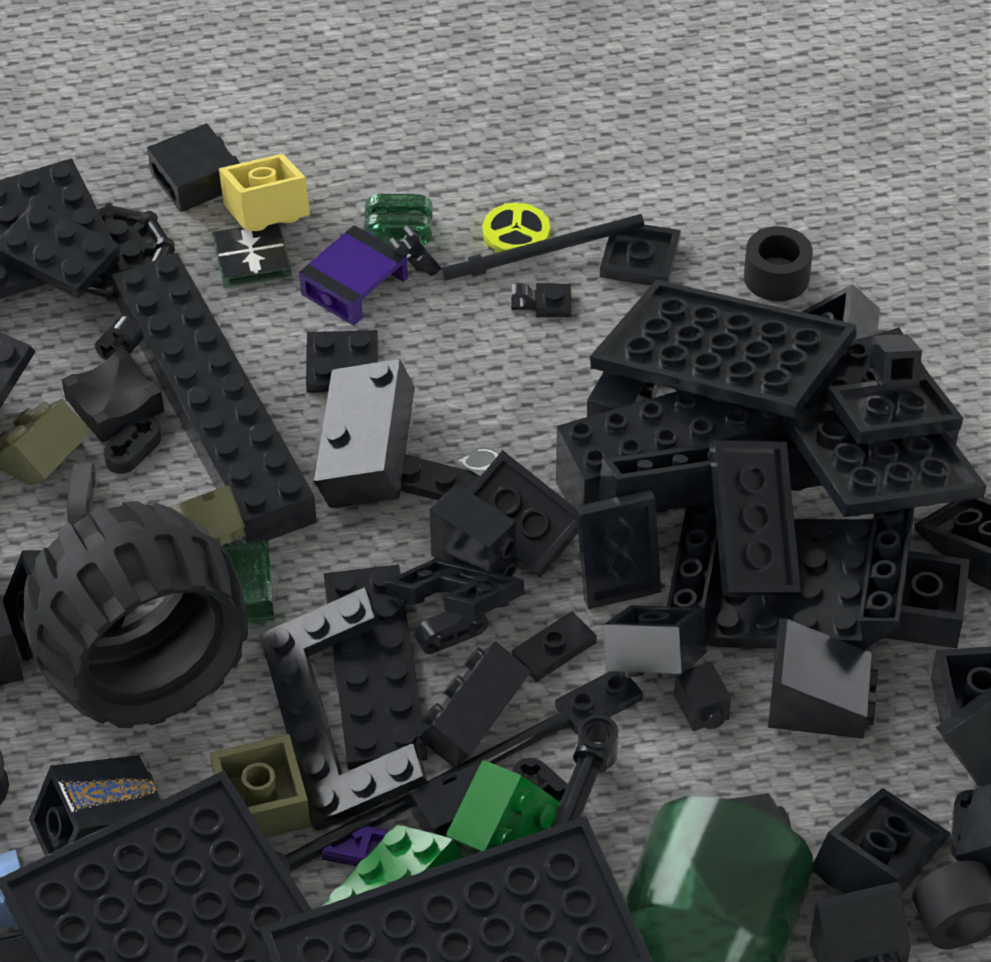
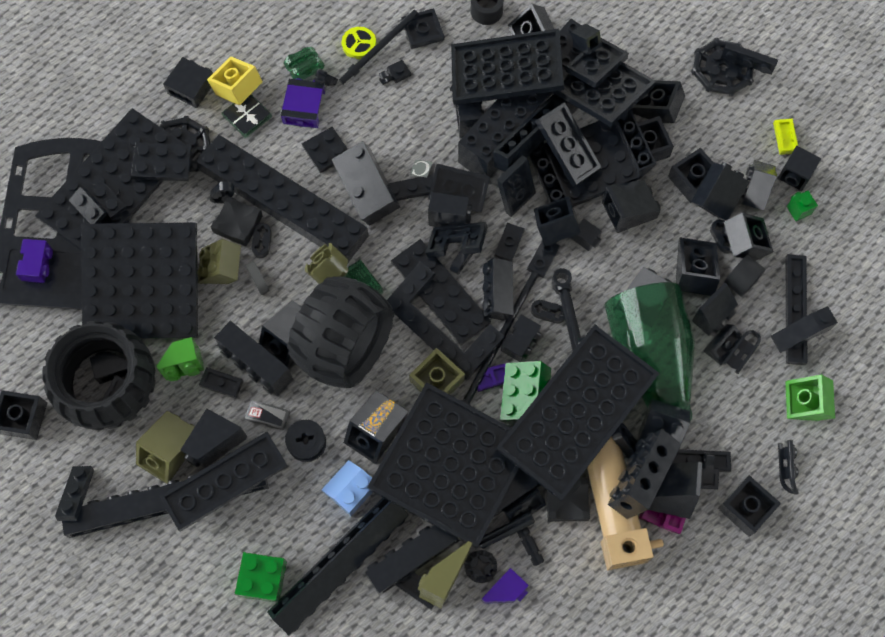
camera: 30 degrees left, 20 degrees up
green brick [446,760,560,854] -> none

